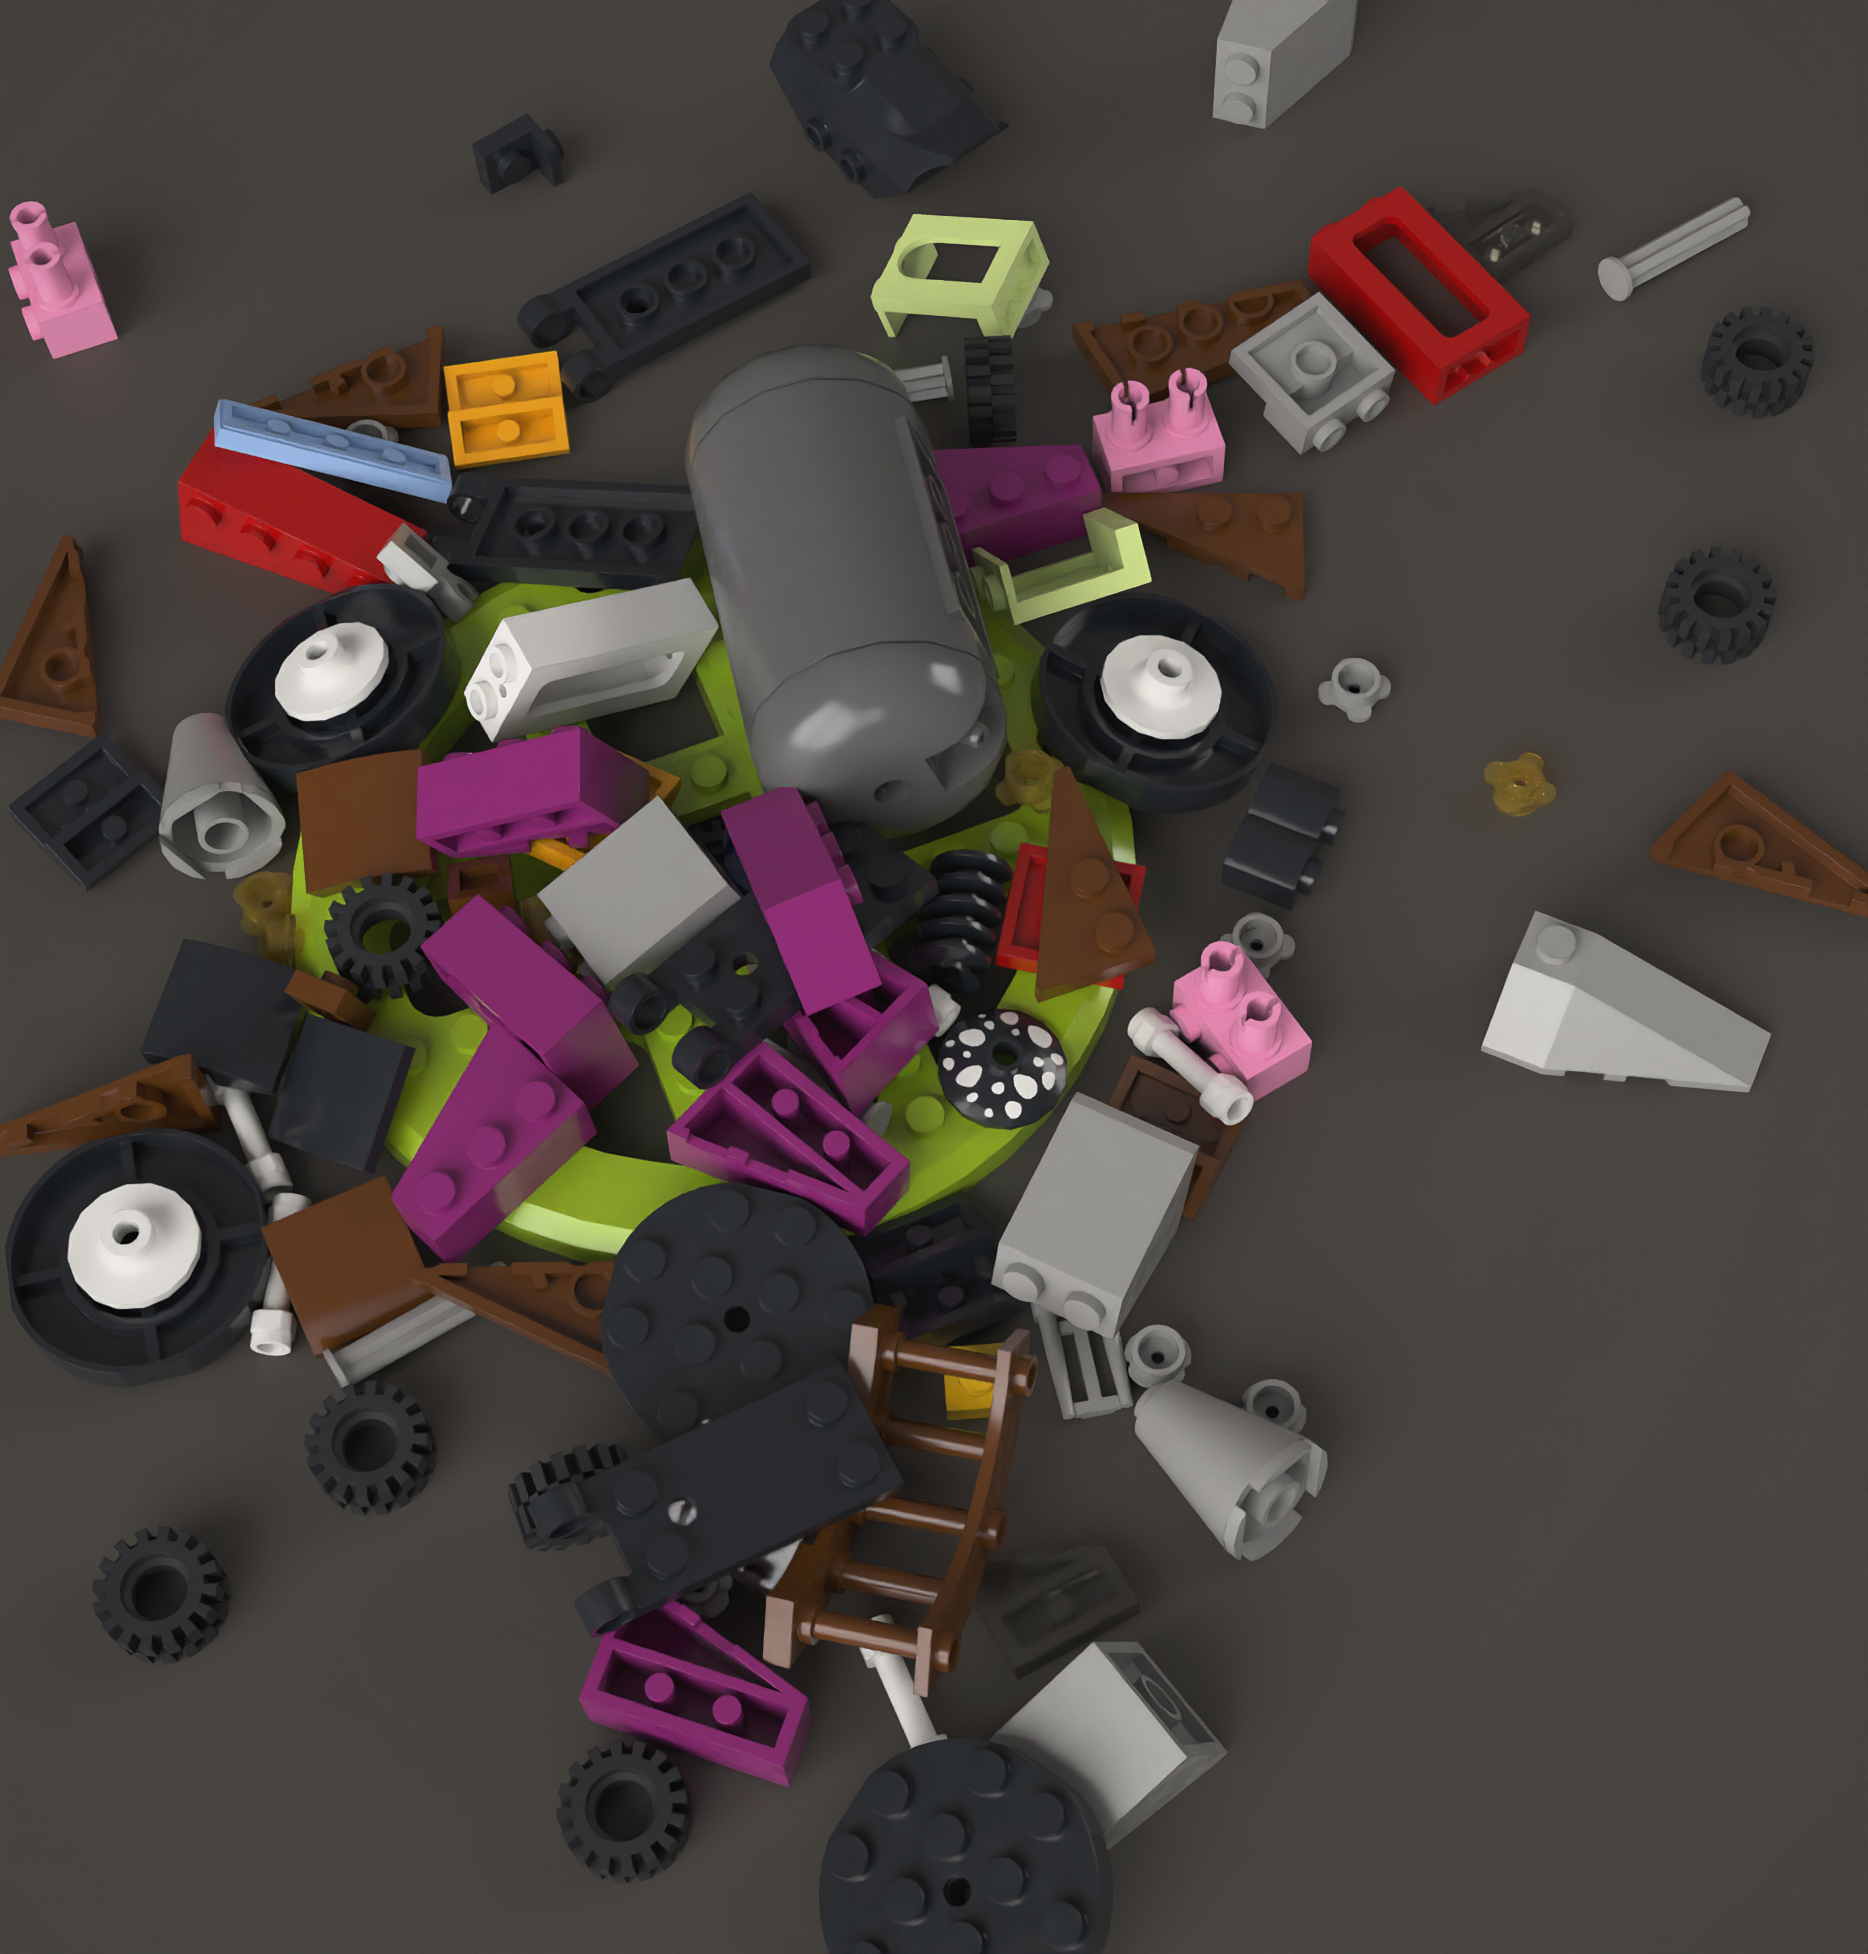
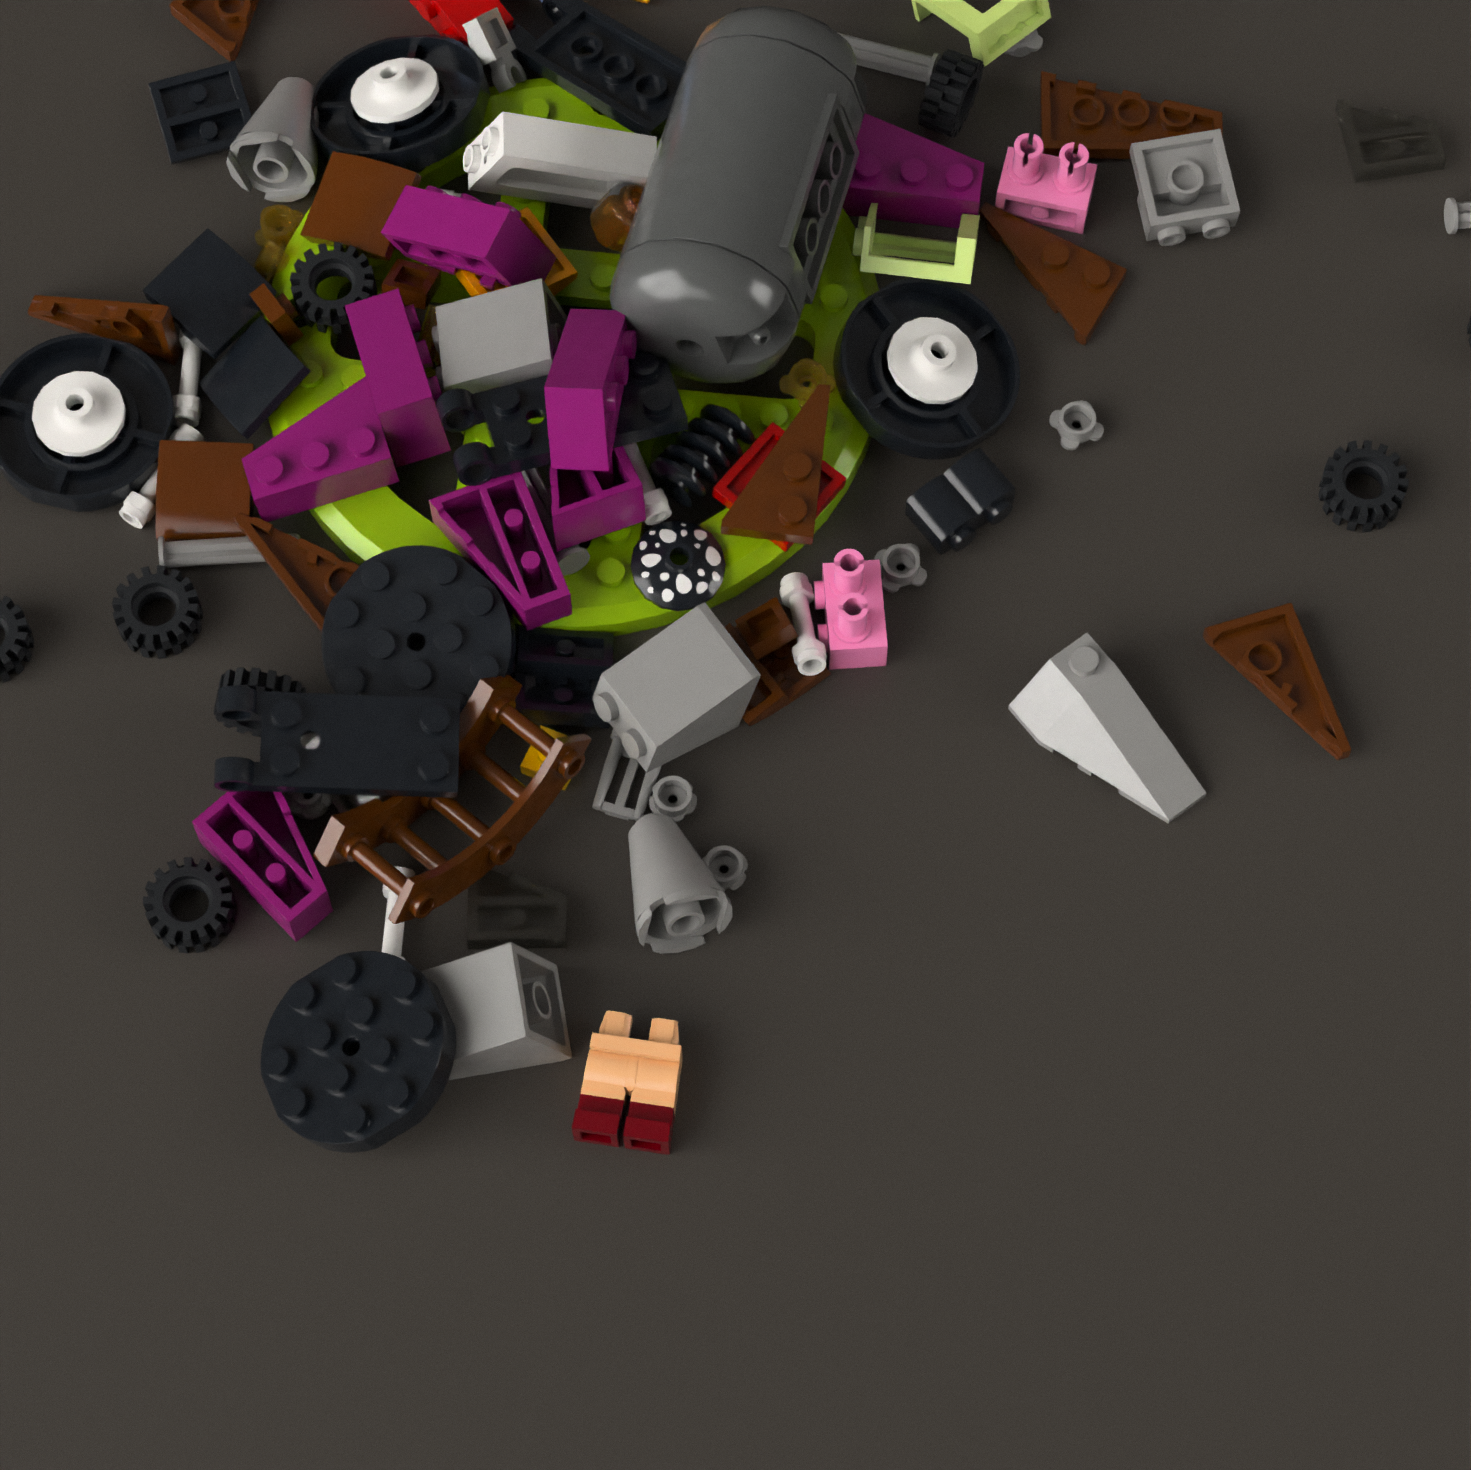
camera: 25 degrees right, 5 degrees up
red piece [1307,186,1531,406] -> none
clear yellow plate [1484,752,1556,816] -> none
none -> light nougat hips [572,1010,683,1155]
none -> clear orange head [590,183,644,252]
none -> reddish brown plate [735,597,799,660]

